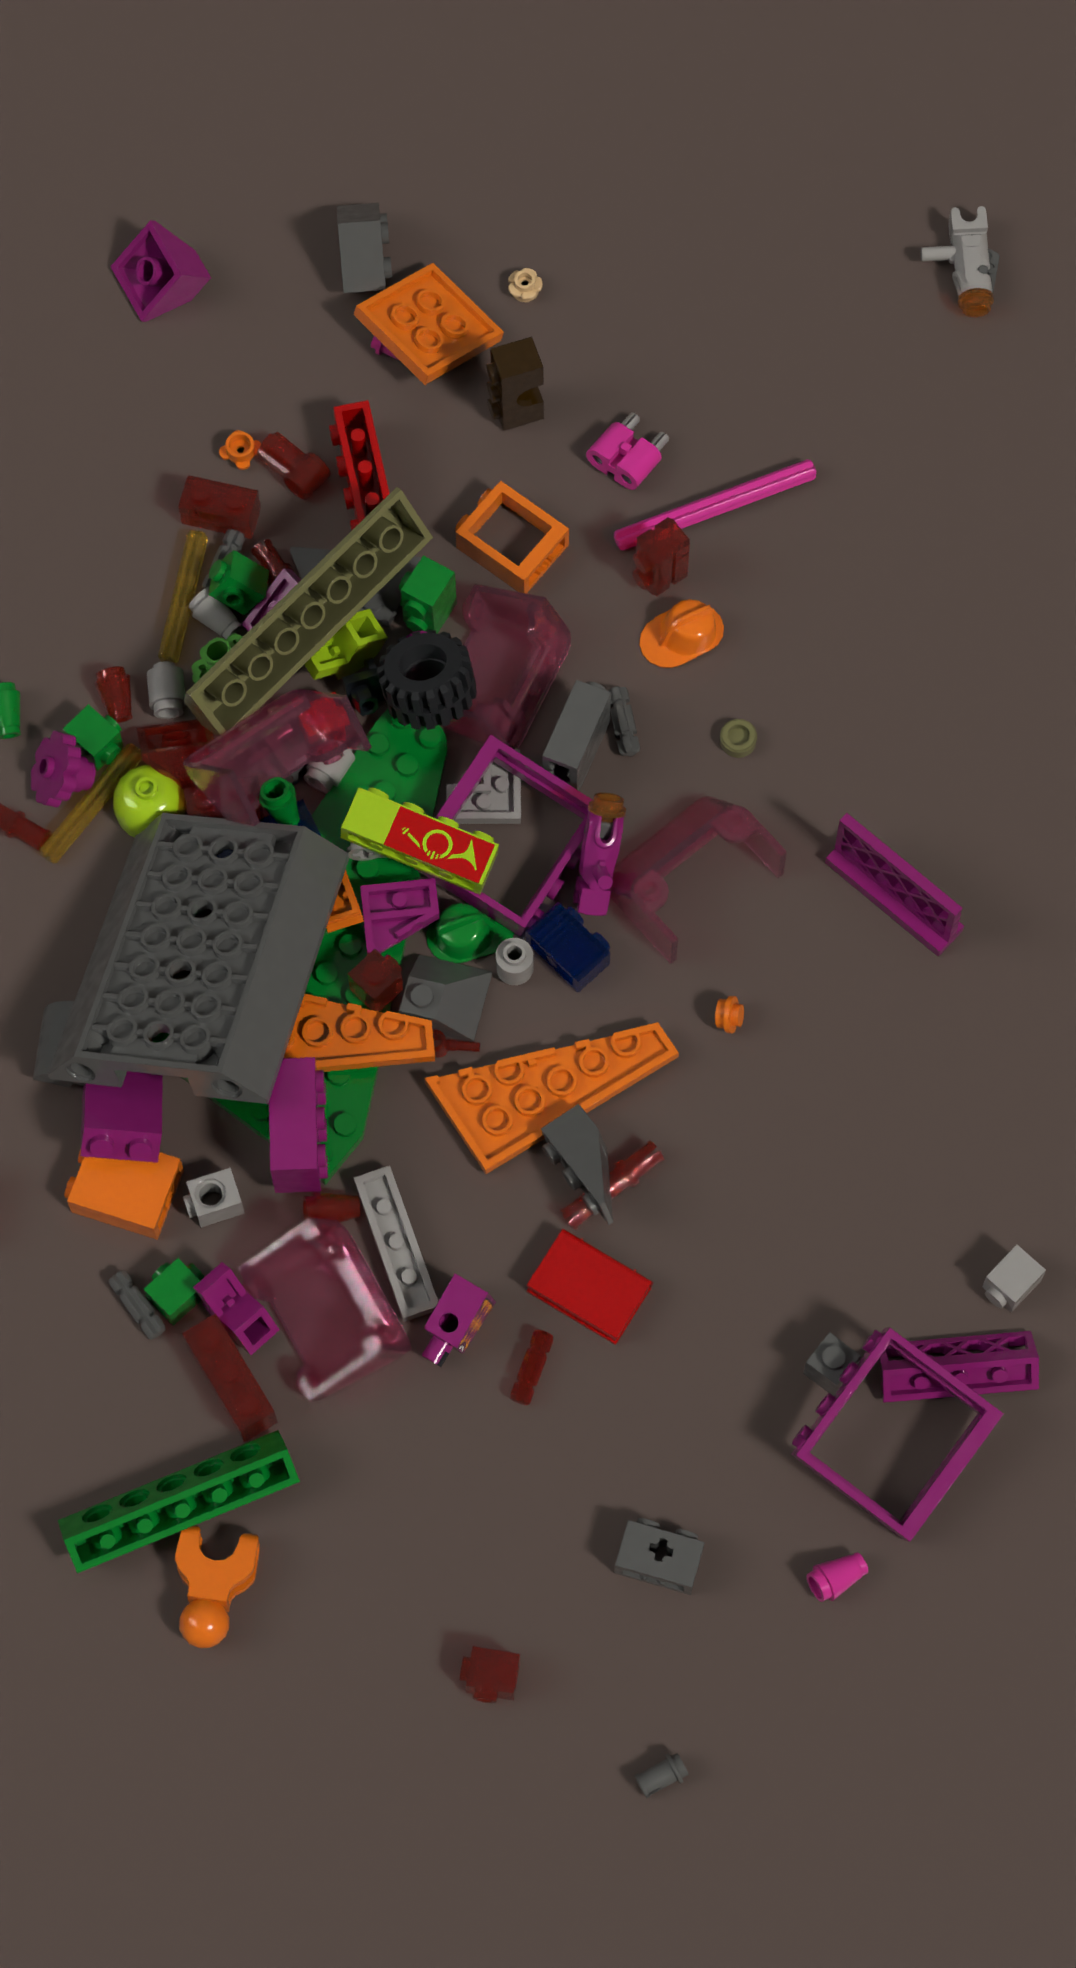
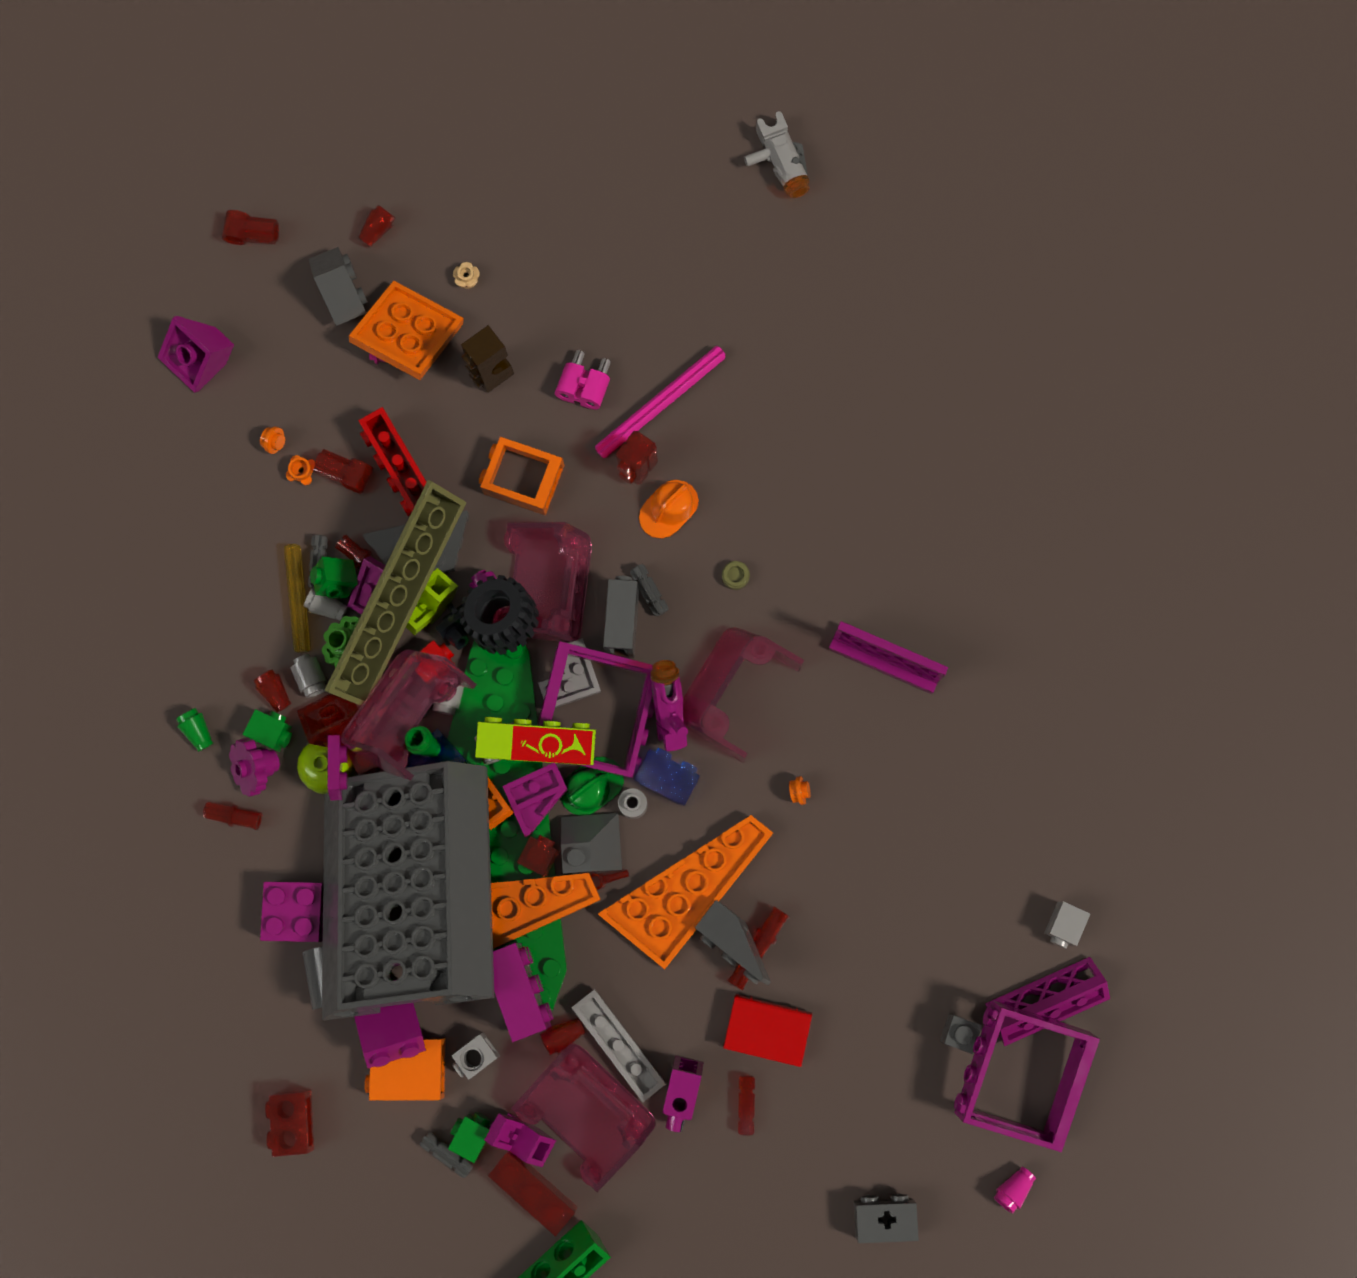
camera: 15 degrees left, 10 degrees up
clear yellow axle [40,743,144,864] -> none
clear red brick [179,475,261,539] -> none
green brick [399,555,457,634] -> none
none -> clear red piece [222,210,279,245]
none -> orange plate [260,426,285,454]
none -> magenta brick [260,882,323,942]
none -> magenta plate [328,735,348,801]
none -> clear red cone [358,205,396,247]

